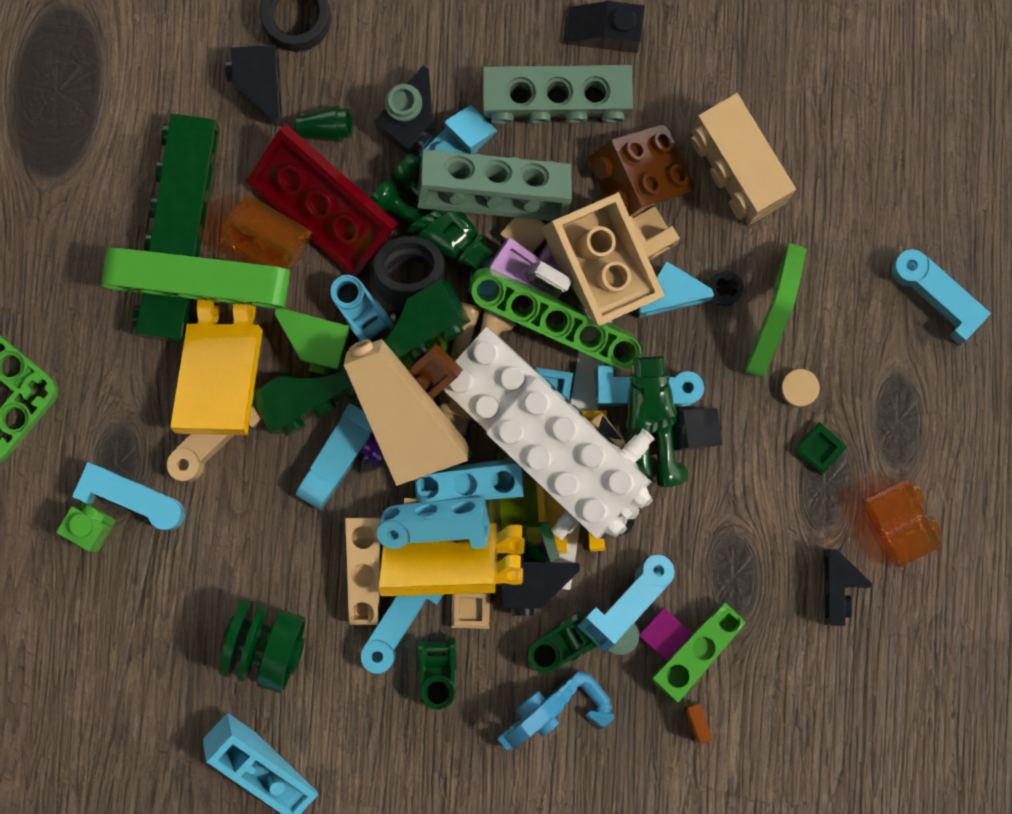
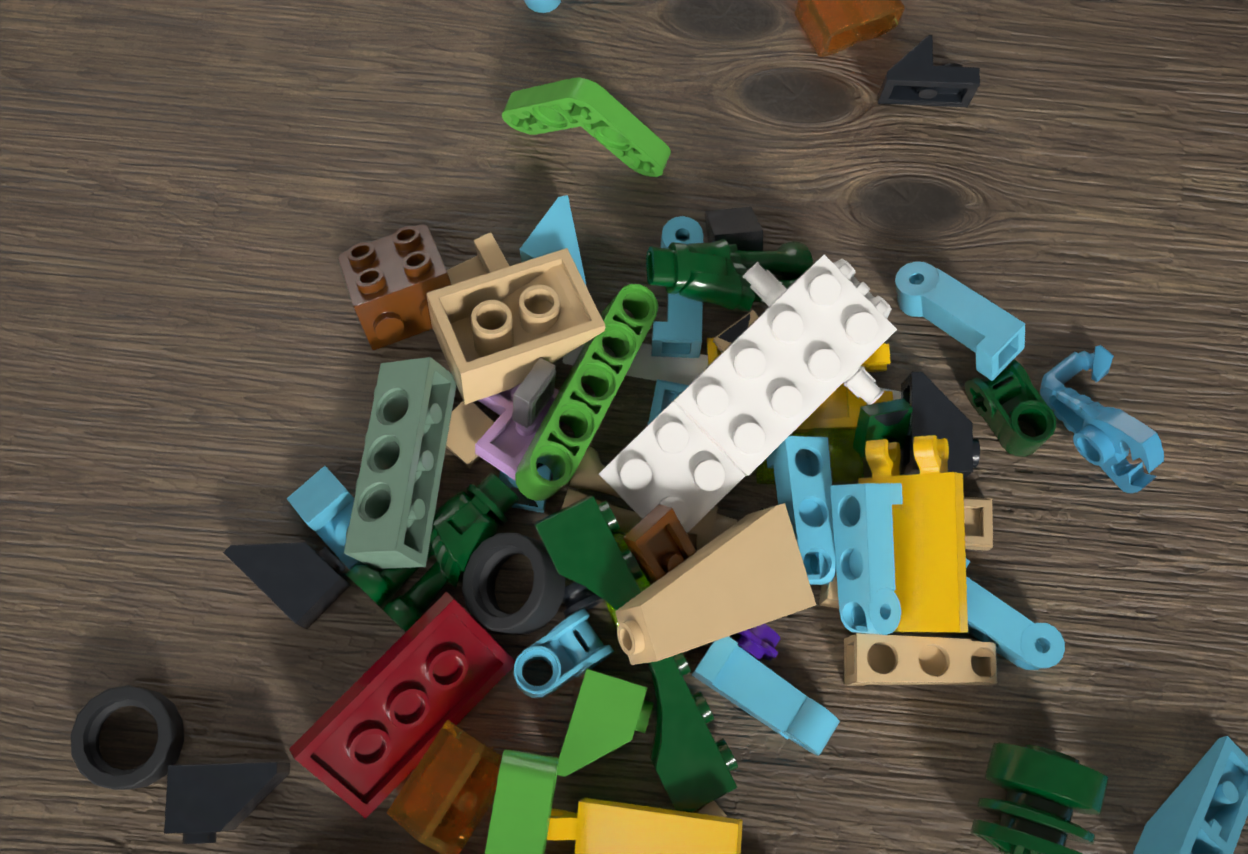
camera: 90 degrees left, 10 degrees down
dark green cone [296,105,353,142] -> none
sand green plate [385,84,422,122] -> none
dark green piece [418,637,457,710] -> none
sand green brick [483,65,633,125] -> none
black slope [565,1,645,53] -> none
magenta tile [639,608,692,661] -> none
bright green leg [649,602,746,703] -> none
dark orange tile [684,702,713,744] -> none
tan brick [690,93,796,226] -> none
black bush [709,271,744,307] -> none
tan tile [781,369,820,407] -> none
dark green tile [793,422,848,475] -> none

